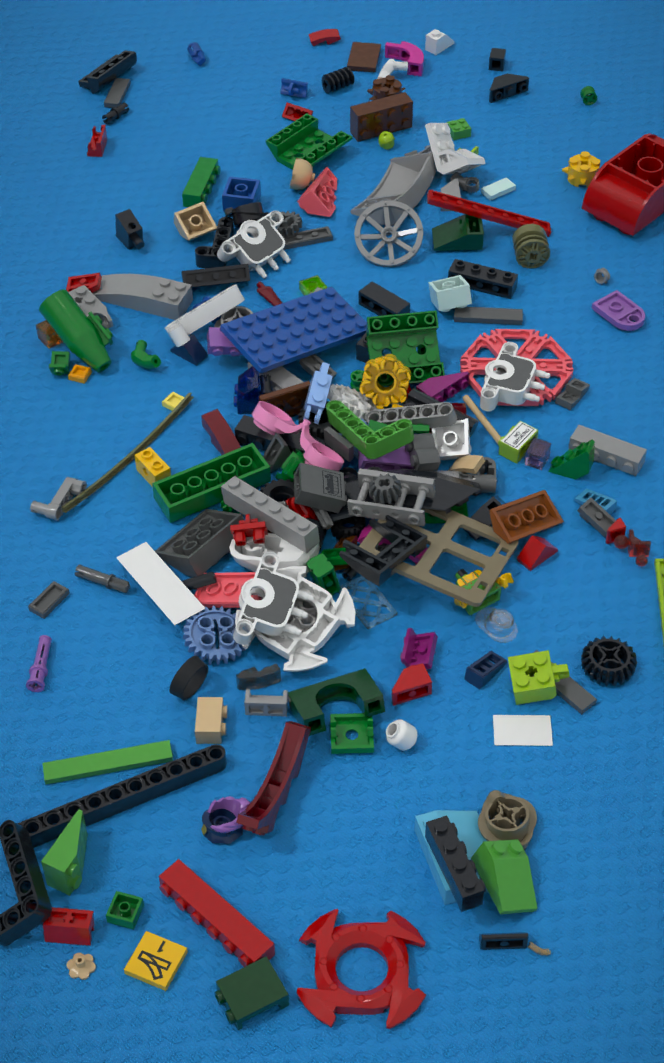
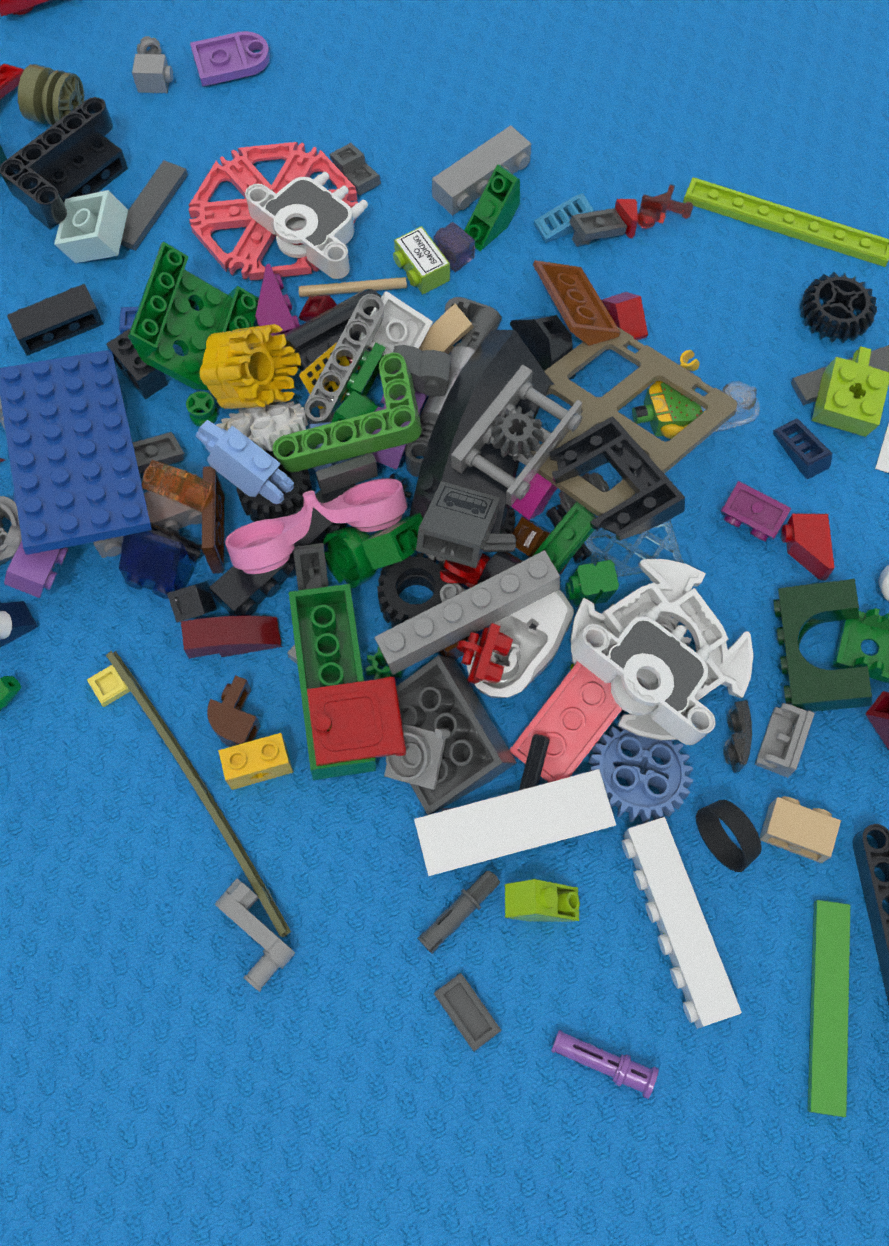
camera: 70 degrees left, 20 degrees up
none -> black beam [0,97,113,224]
none -> light grey brick [132,54,173,93]
none -> clear orange brick [142,459,214,512]
none -> black brick [167,581,217,622]
none -> reddish brown brick [207,675,261,747]
none -> red container [307,677,407,766]
none -> light grey hat [384,723,451,790]
none -> lime slope [505,879,580,922]
none -> white brick [622,817,742,1029]

